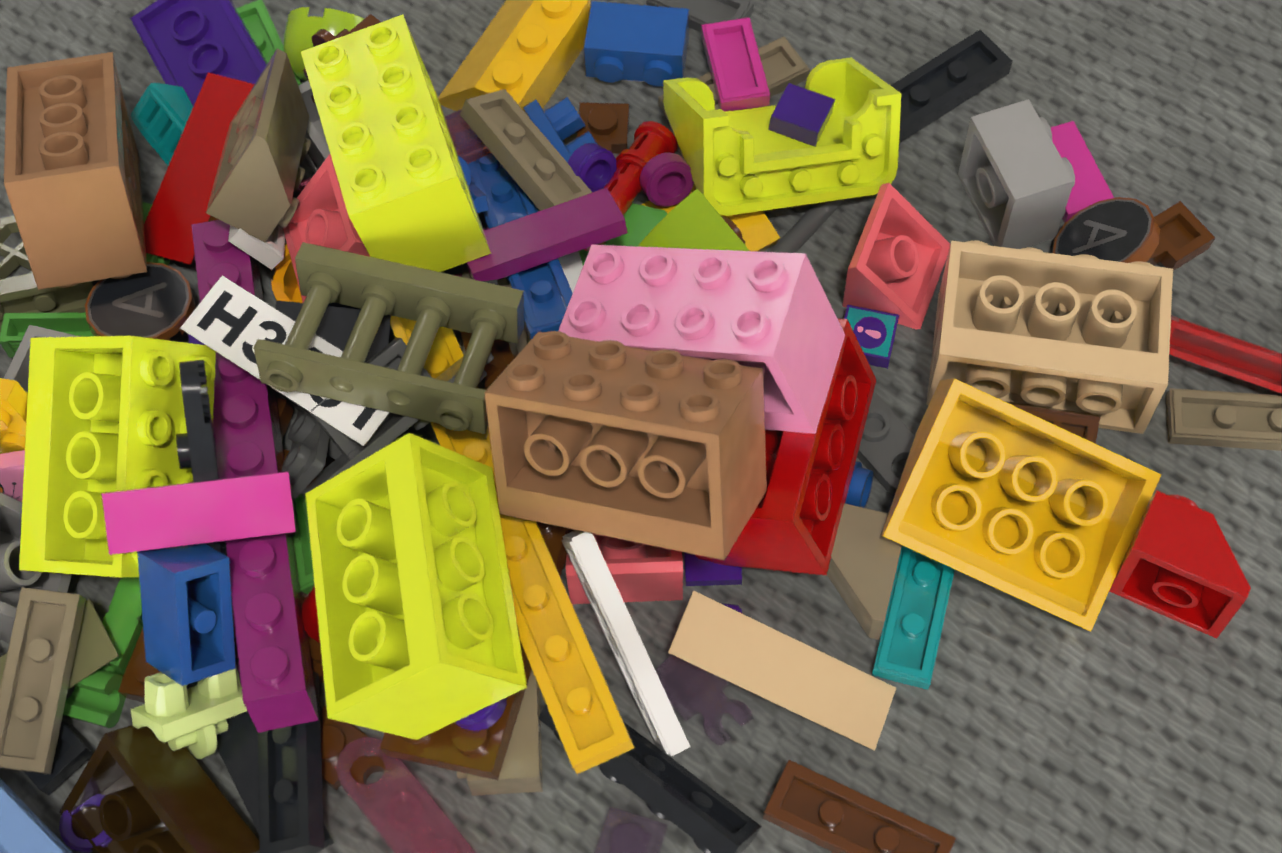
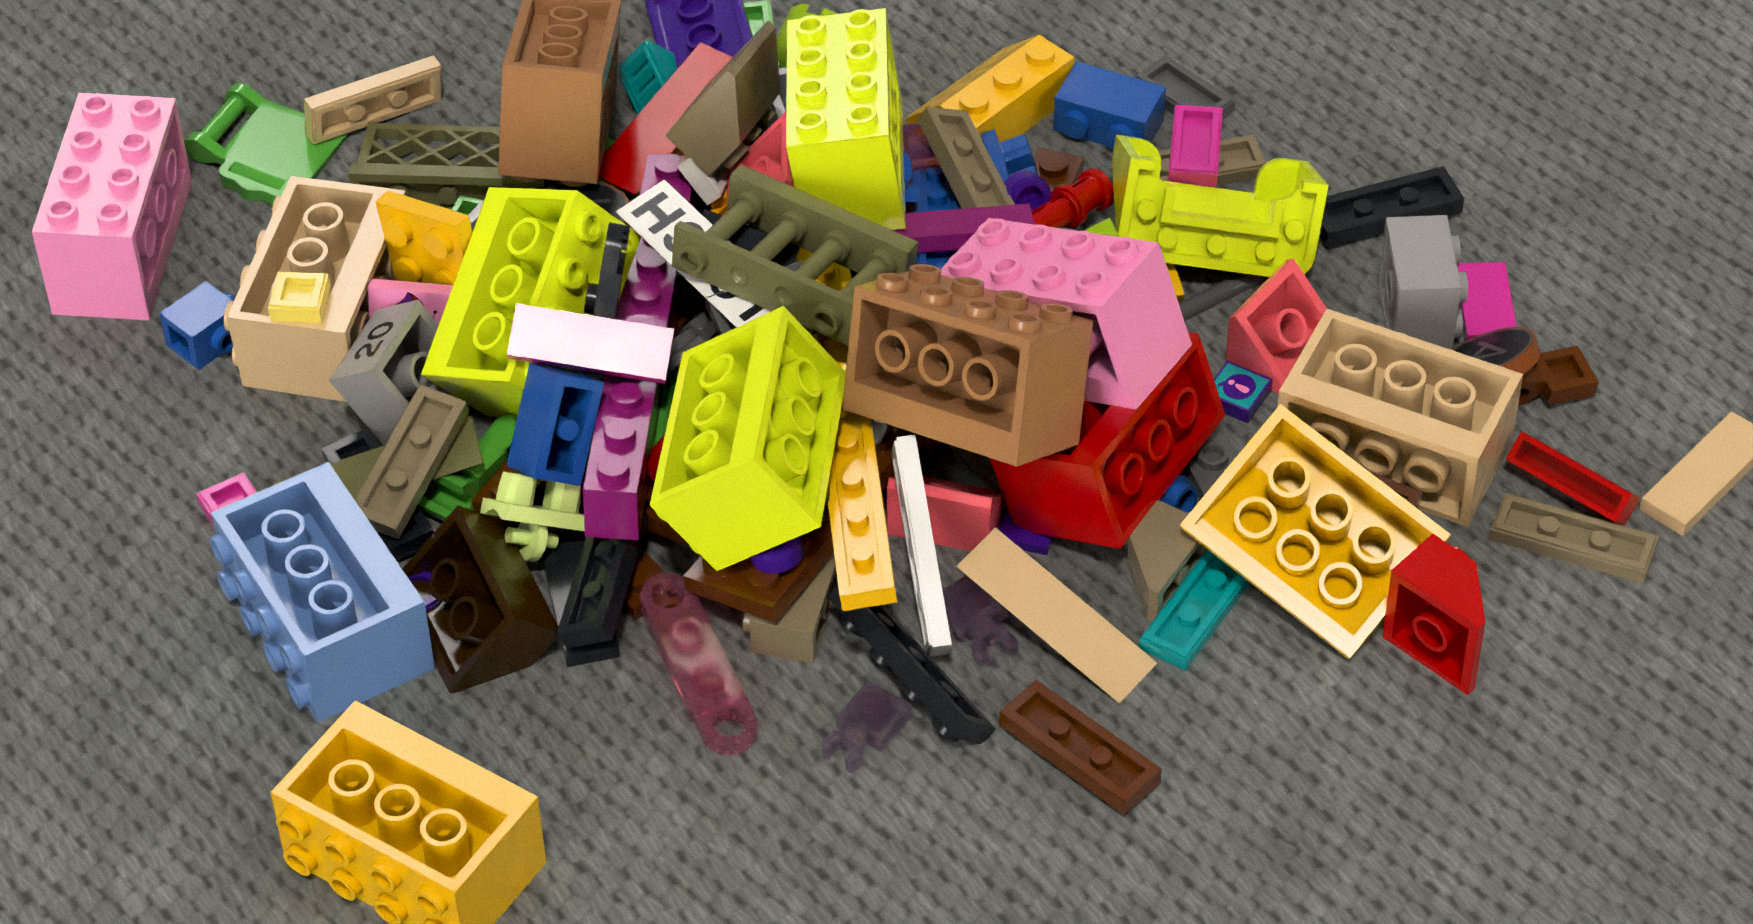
camera: 15 degrees right, 15 degrees down
magenta tile [640,152,694,207] -> none
dark purple tile [769,83,835,146] -> none

